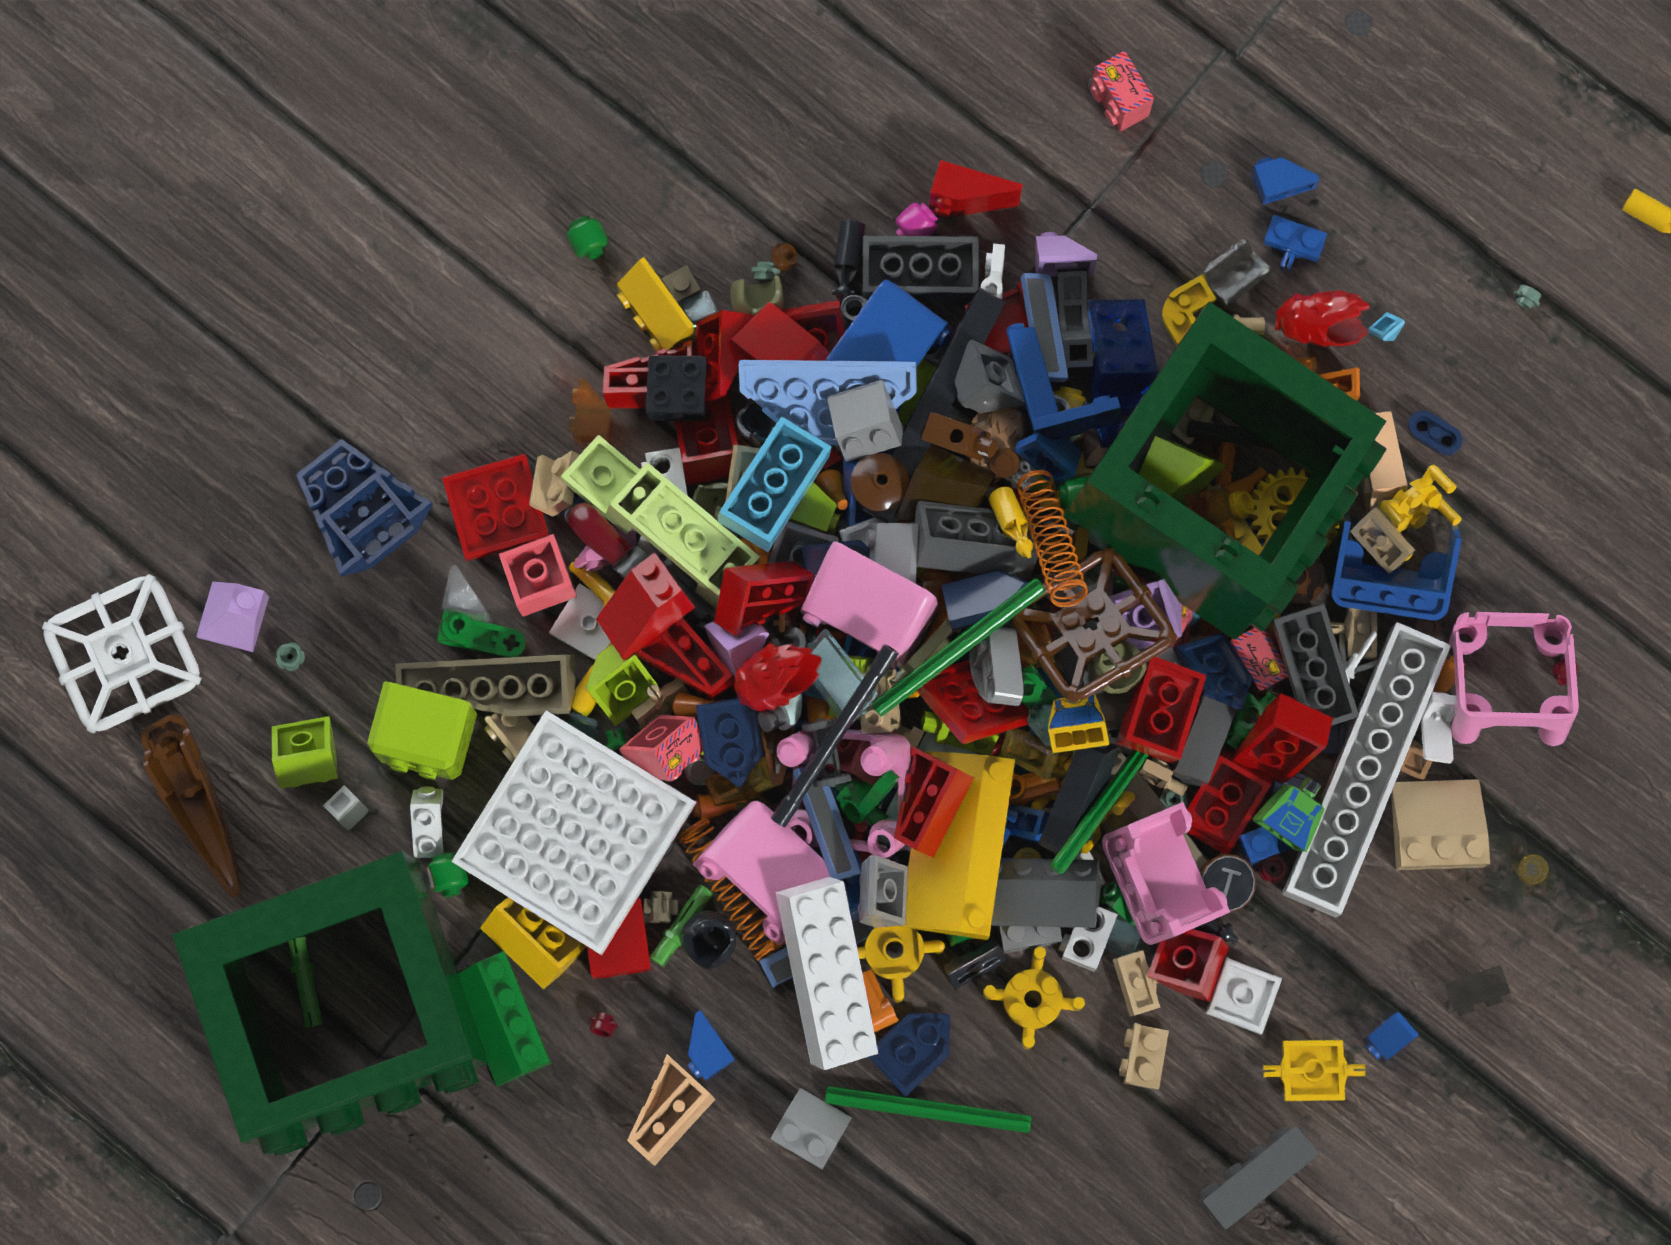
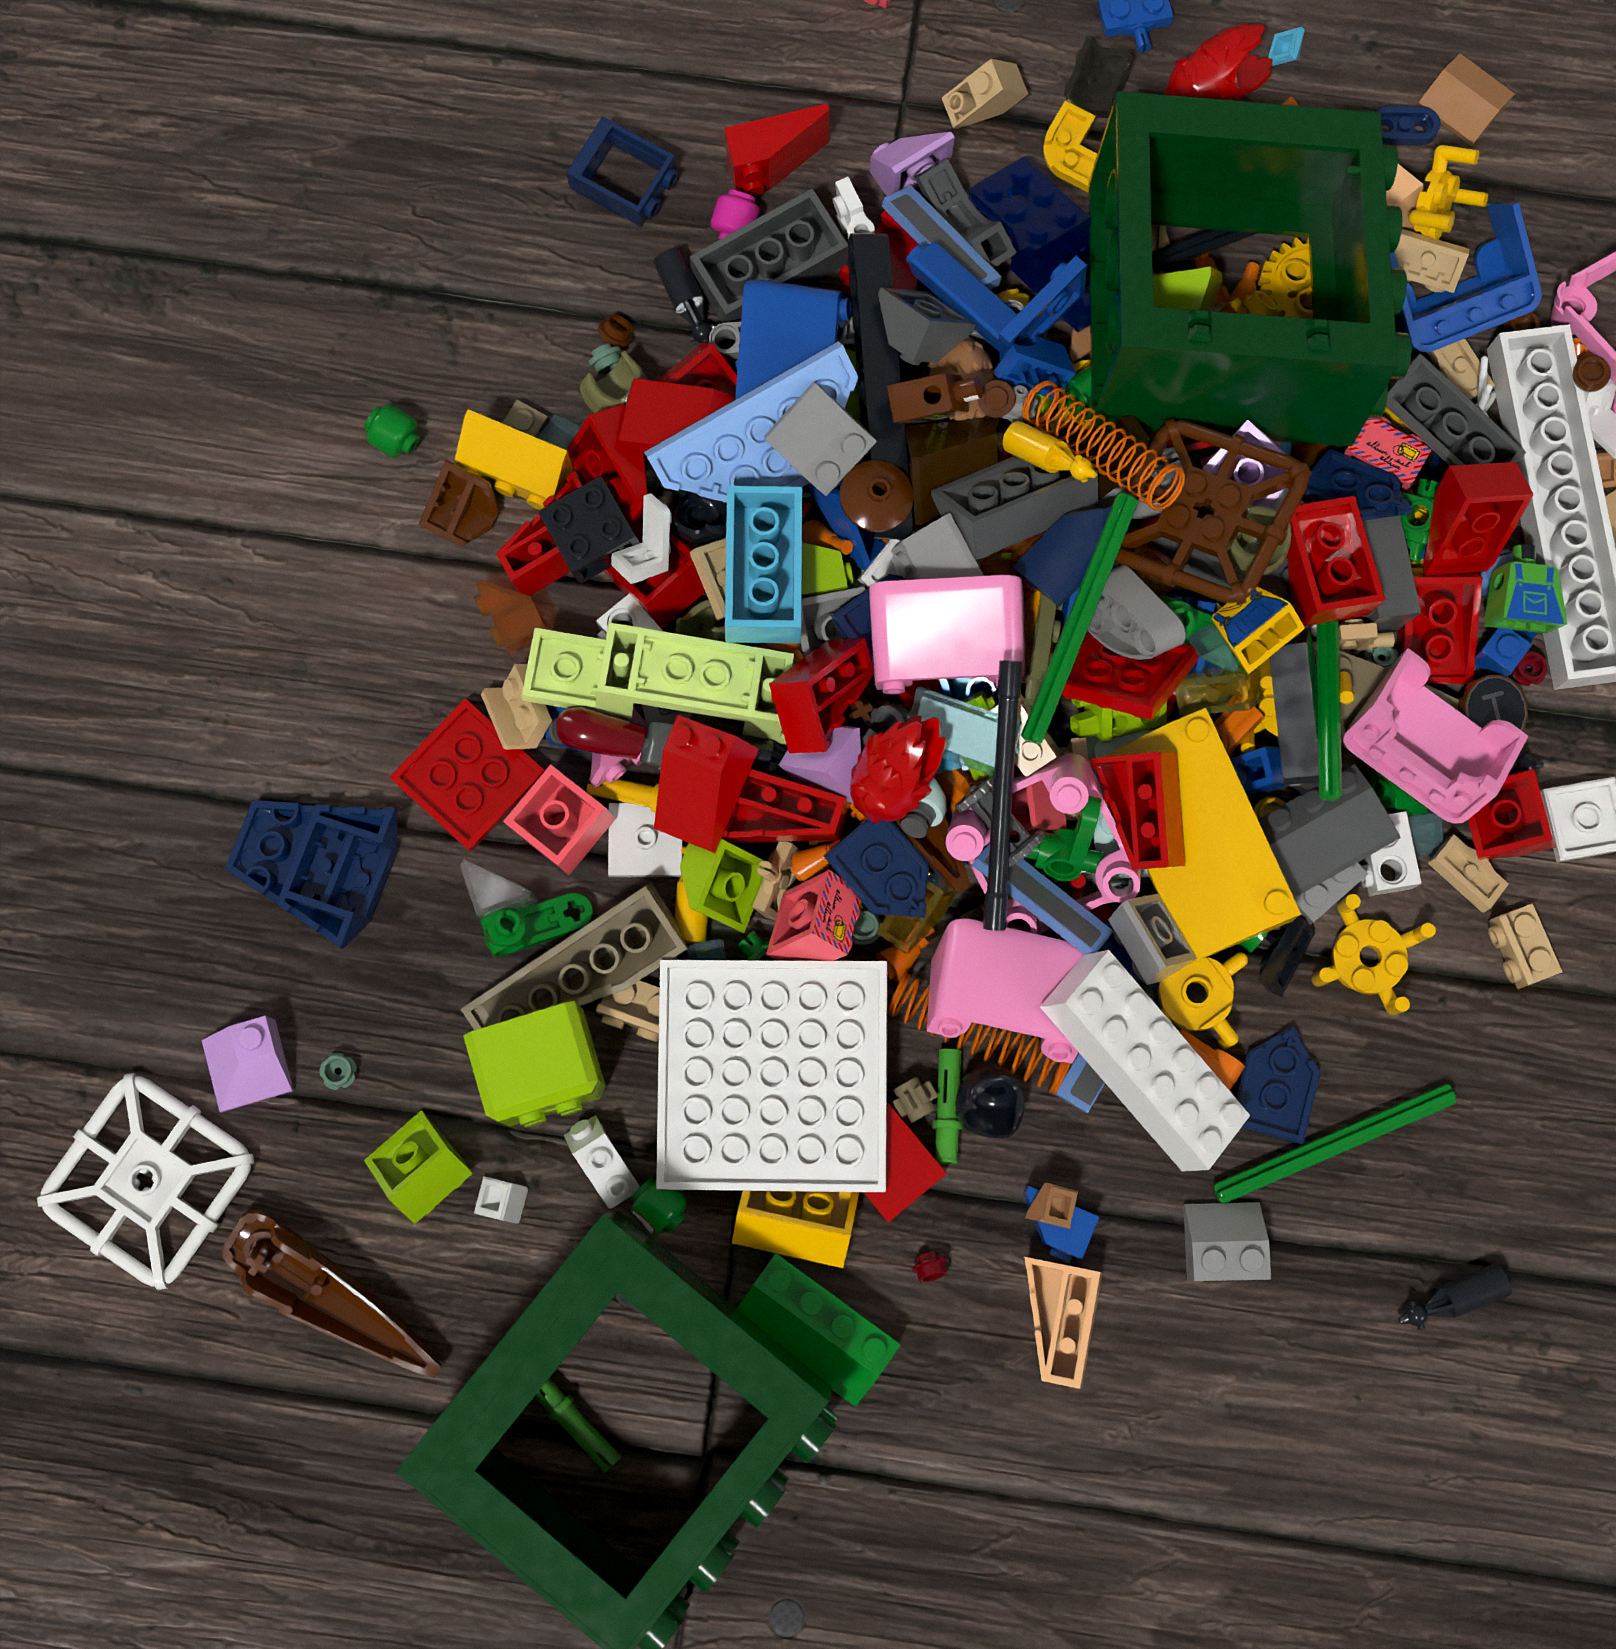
camera: 30 degrees left, 0 degrees up
none -> reddish brown slope [418,460,499,547]
none -> dark blue window [566,116,678,227]
none -> white bracket [611,493,672,584]
none -> tan slope [942,59,1028,129]
none -> medium nougat slope [1026,1183,1078,1229]
none -> medium nougat slope [1417,53,1515,146]
none -> reddish brown plate [1572,356,1611,392]

